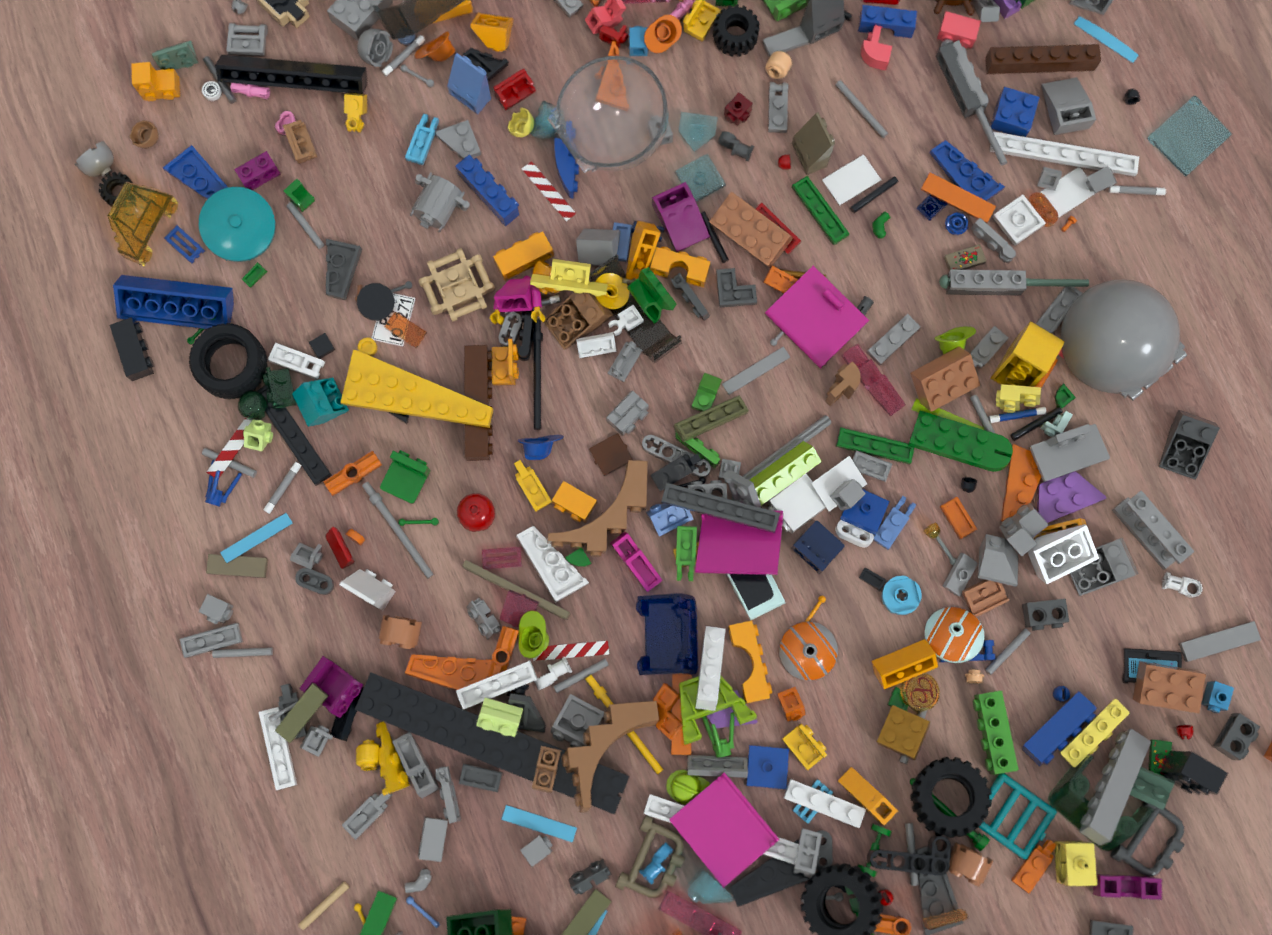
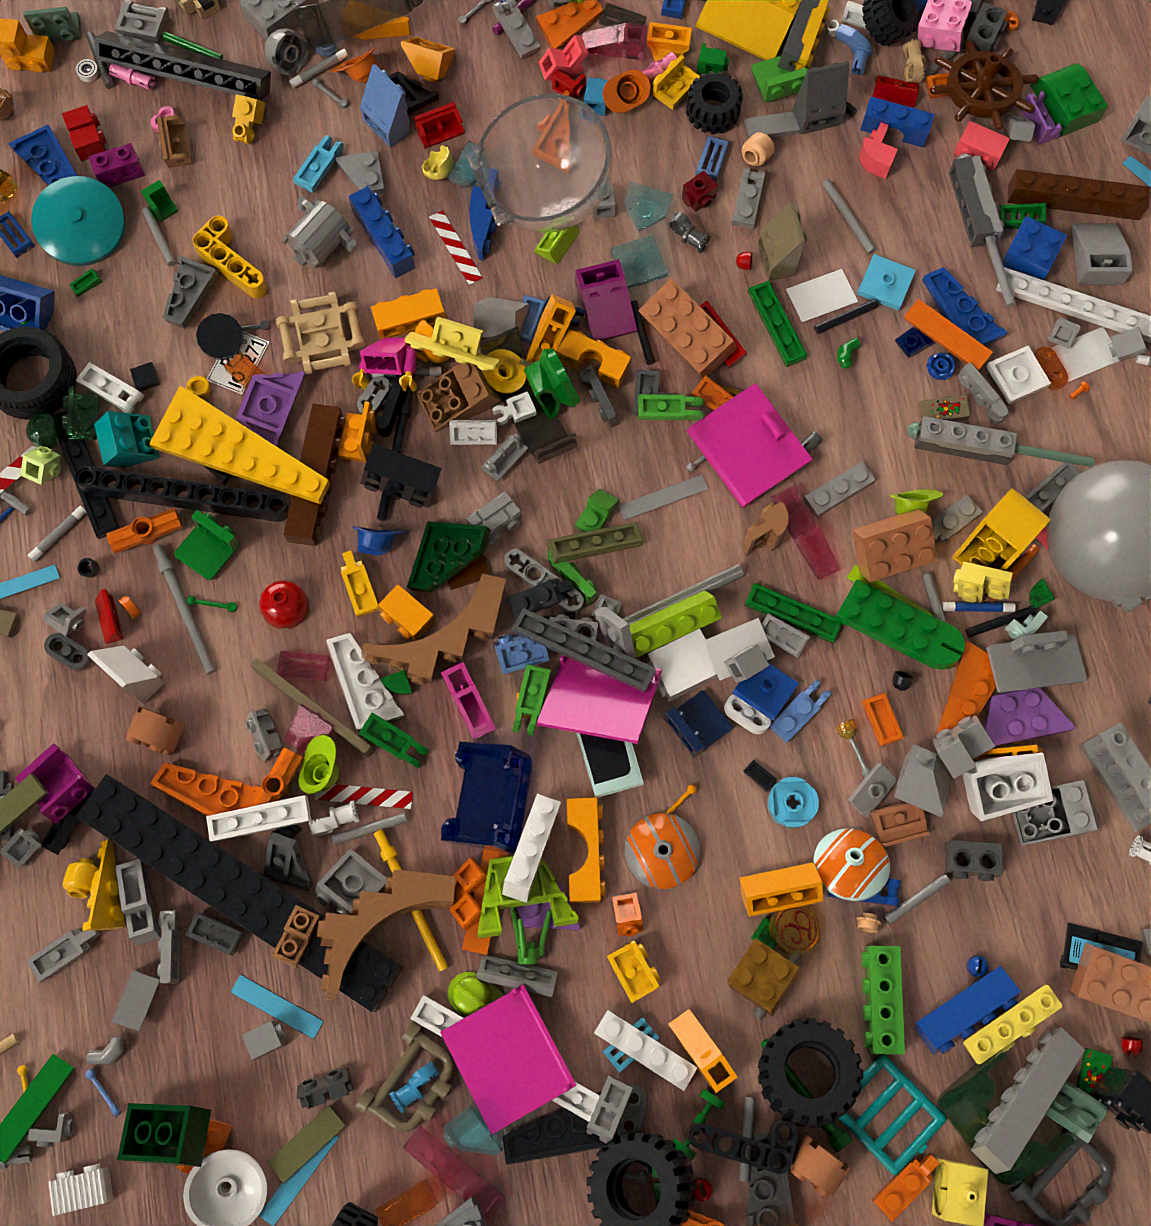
camera: 10 degrees right, 5 degrees down
yellowish green brick [476,698,523,737] -> none
blue plate [746,745,789,789] -> none
none -> red piece [62,105,107,162]
none -> black beam [74,467,289,522]
none -> black hinge [78,558,100,578]
none -> green bar [162,31,223,60]
none -> yellow beam [192,216,268,299]
none -> medium lavender wing [236,371,305,447]
none -> green hinge [358,713,429,769]
none -> black brick [360,444,442,508]
none -> dark green plate [407,521,491,593]
none -> lime slope [534,217,580,264]
none -> bright green hinge [638,394,704,421]
none -> medium blue tile [695,135,729,182]
none -> medium azure plate [857,254,916,311]
none -> green slope [1000,203,1046,229]

